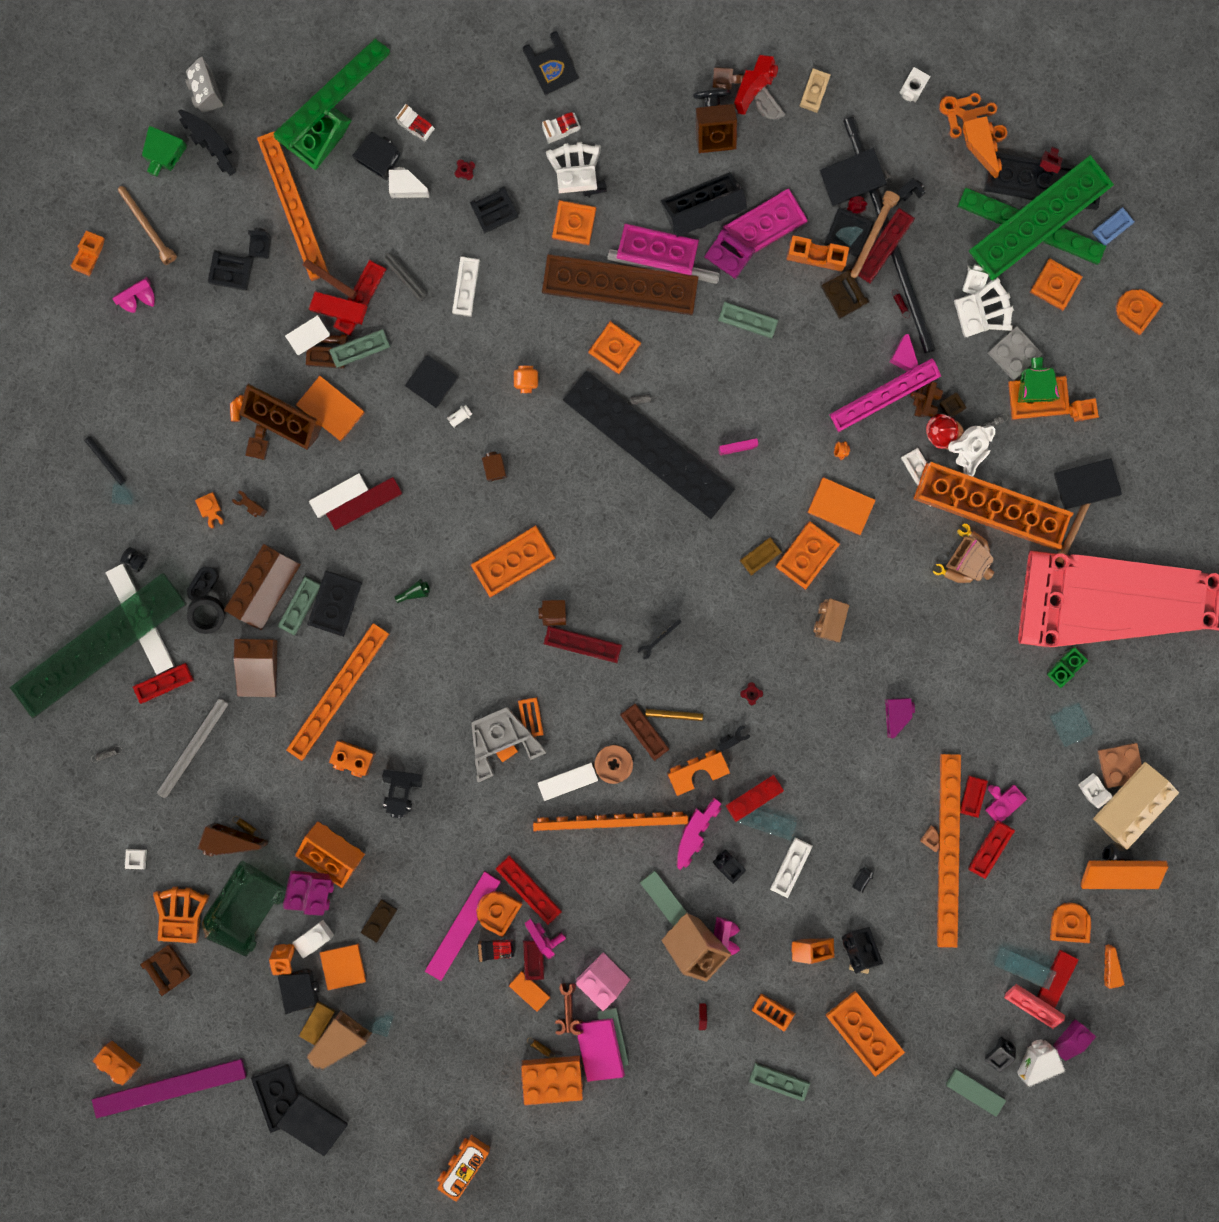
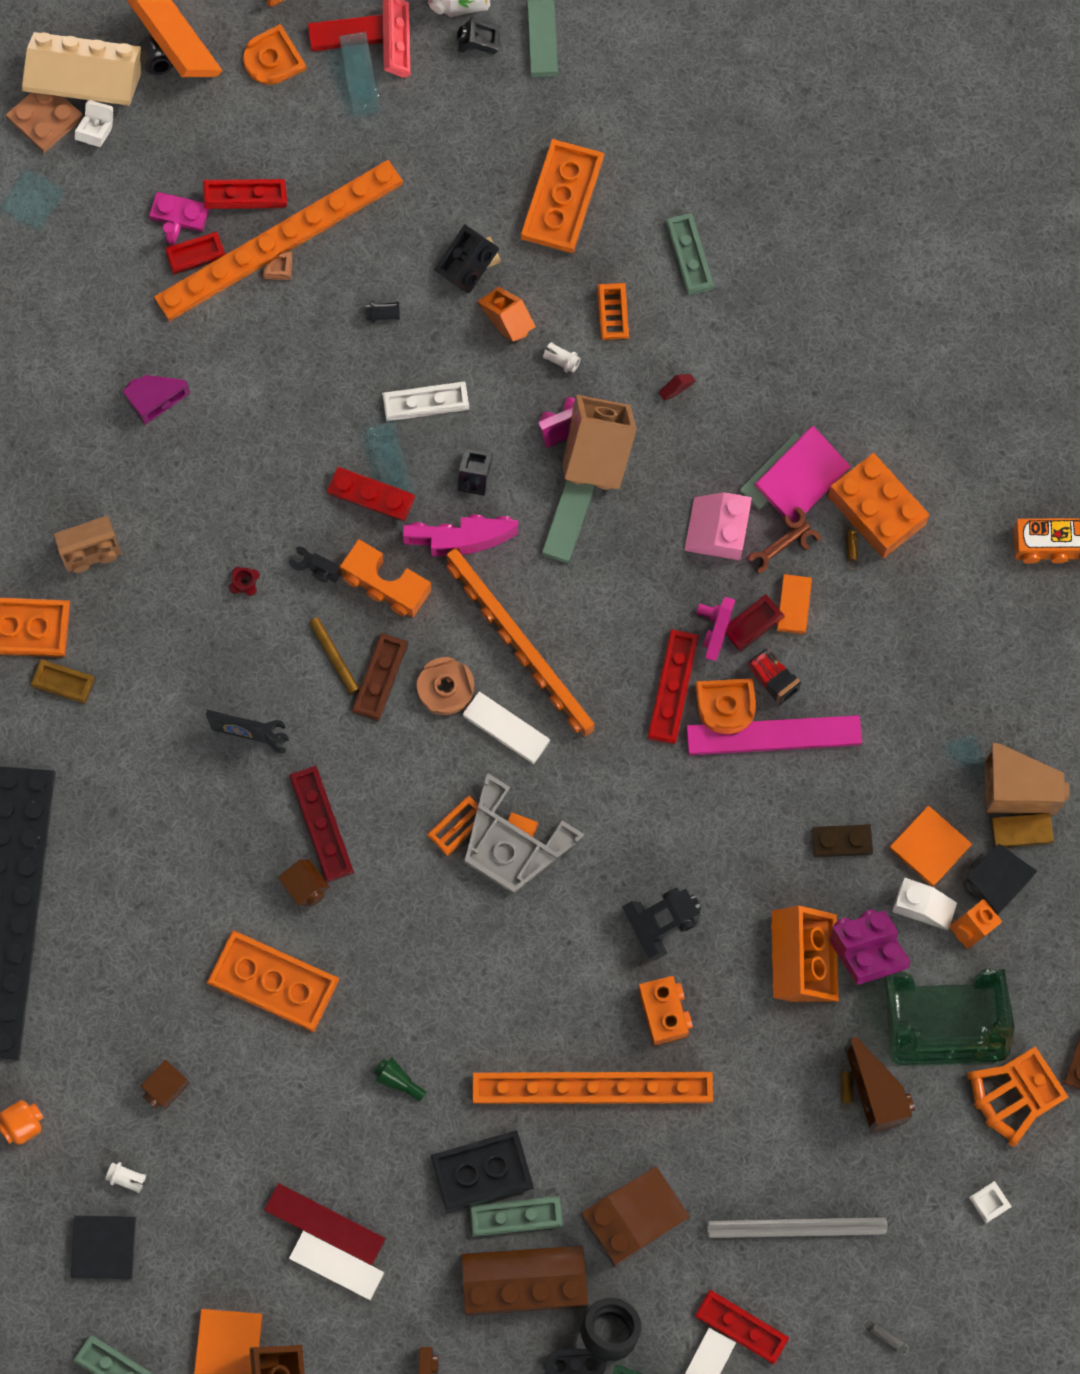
camera: 125 degrees left, 15 degrees down
none -> white pin [543,342,581,373]

